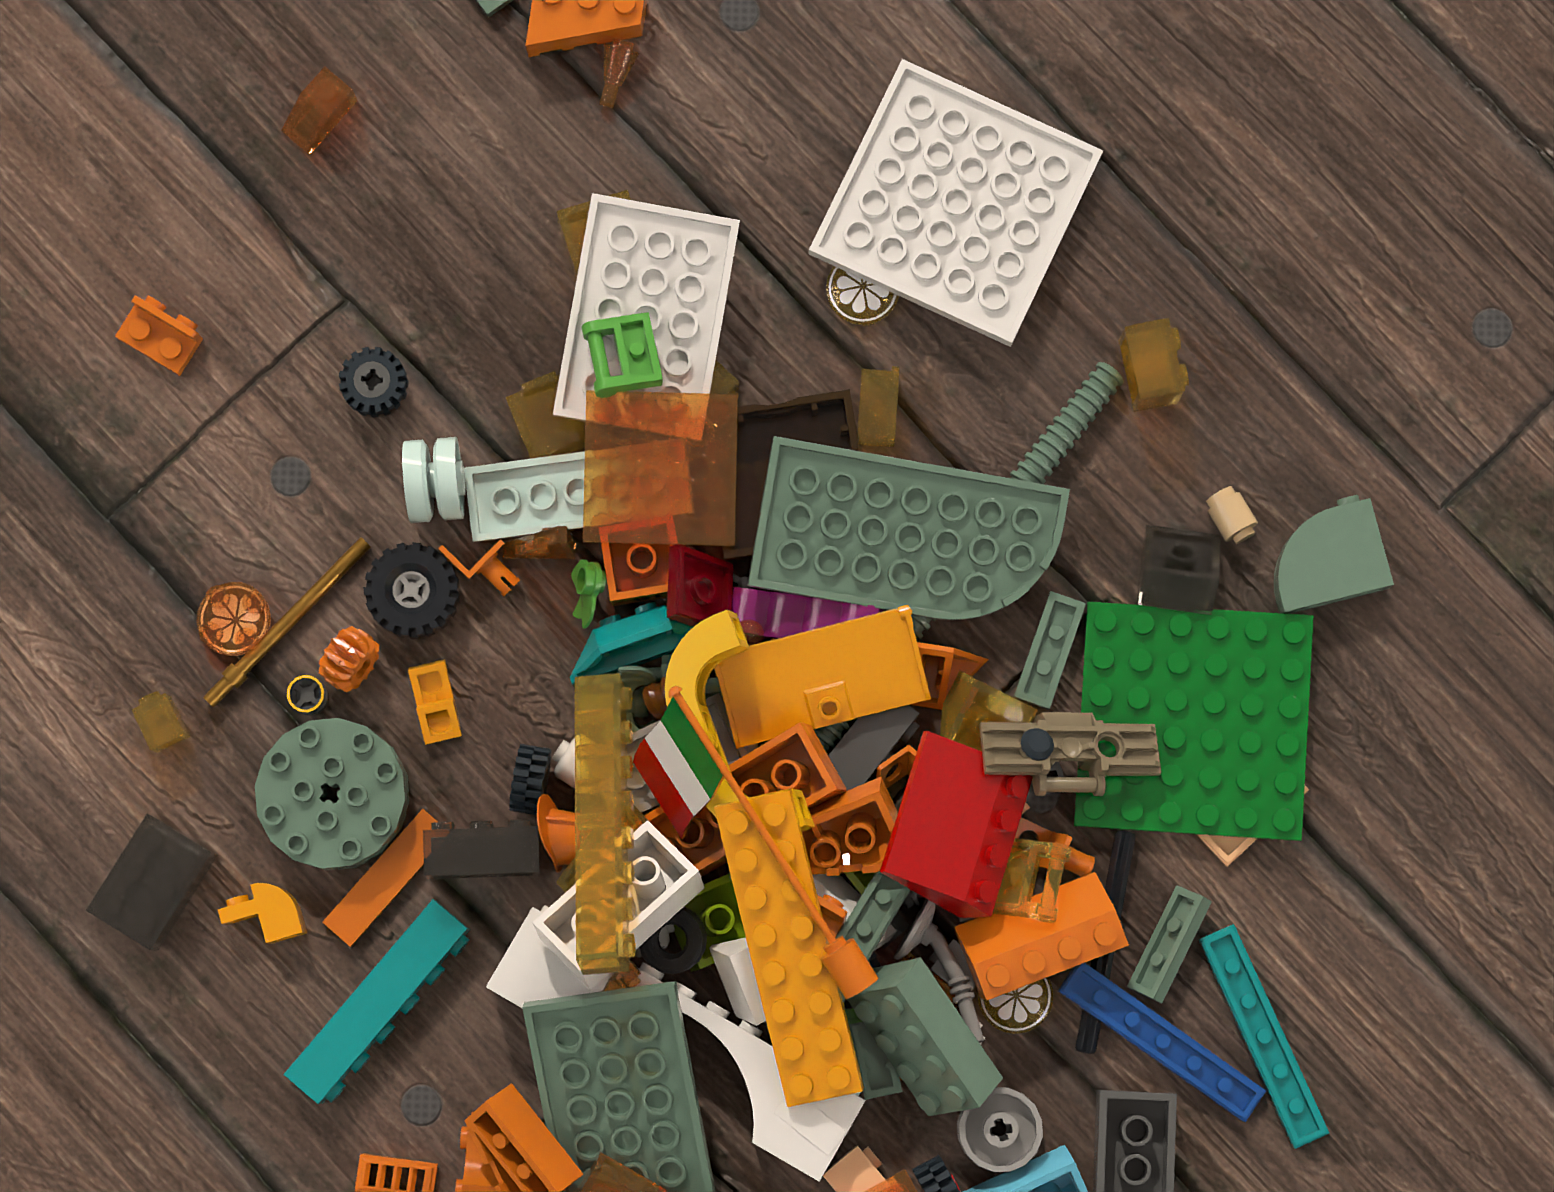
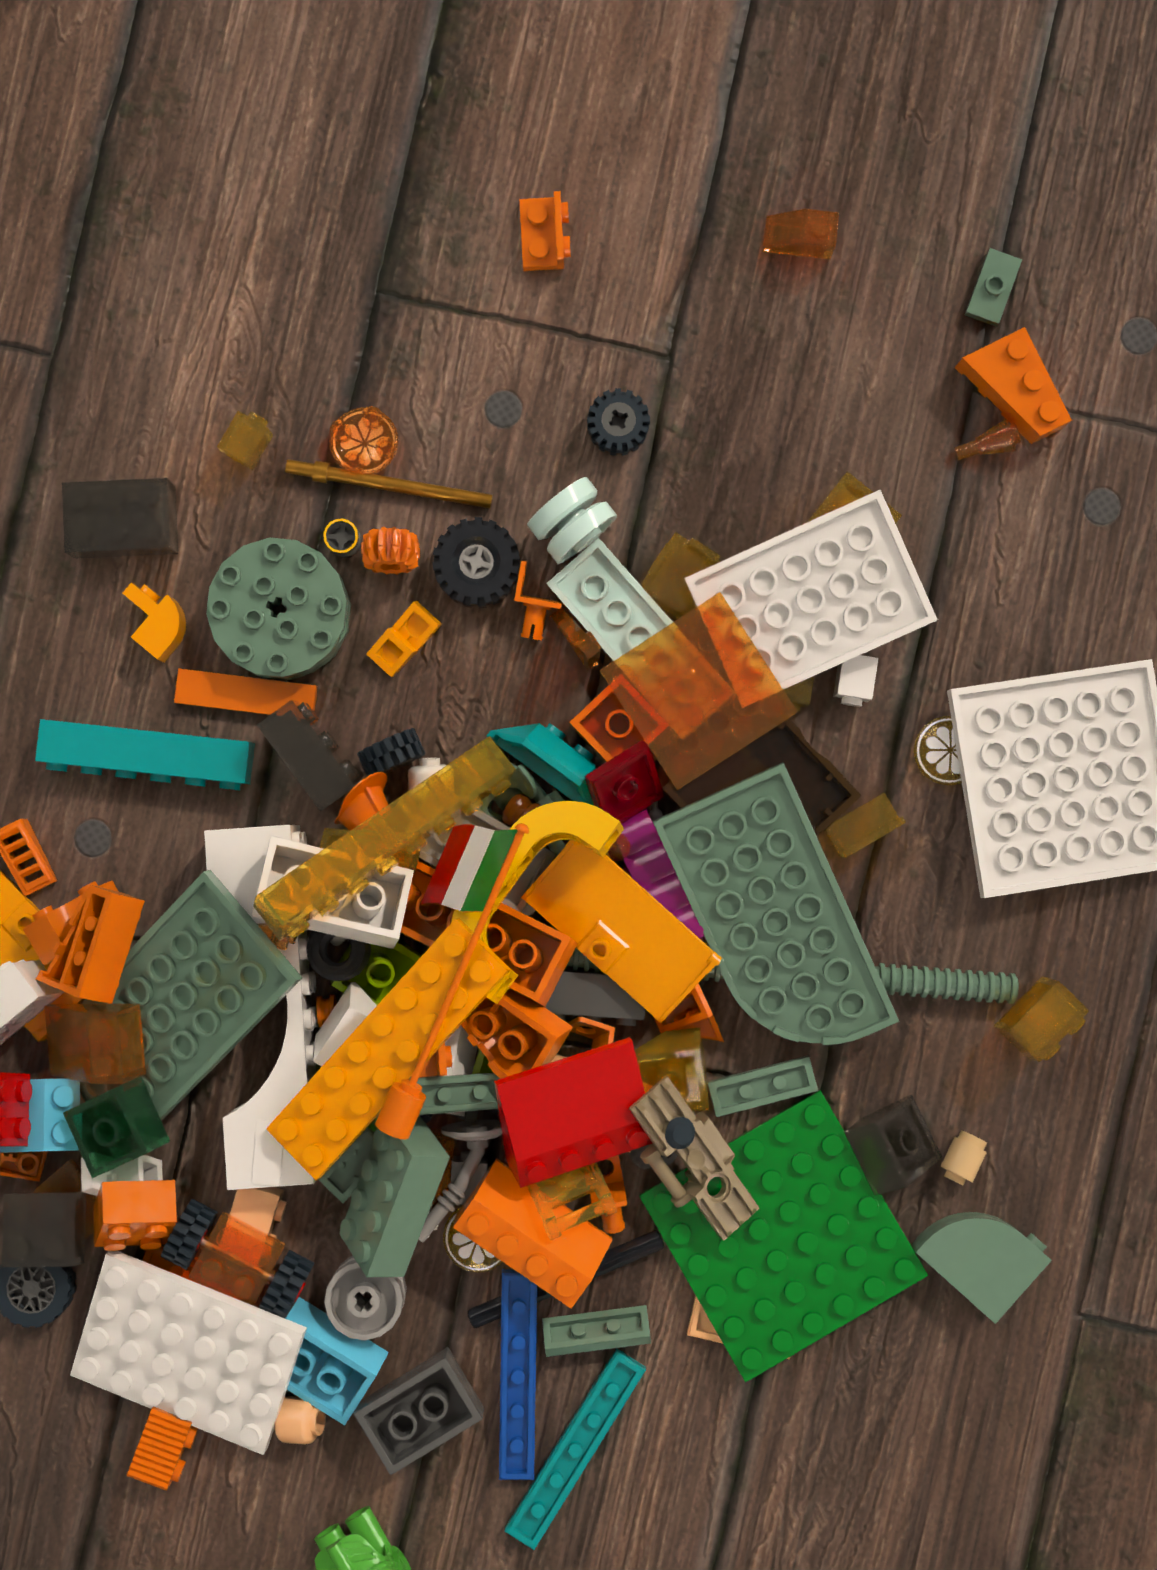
camera: 50 degrees right, 5 degrees up
bright green plate [571,559,606,629] -> none
bright green plate [581,312,663,398] -> none
none -> orange bush [316,995,337,1027]
none -> white brick [833,655,878,707]

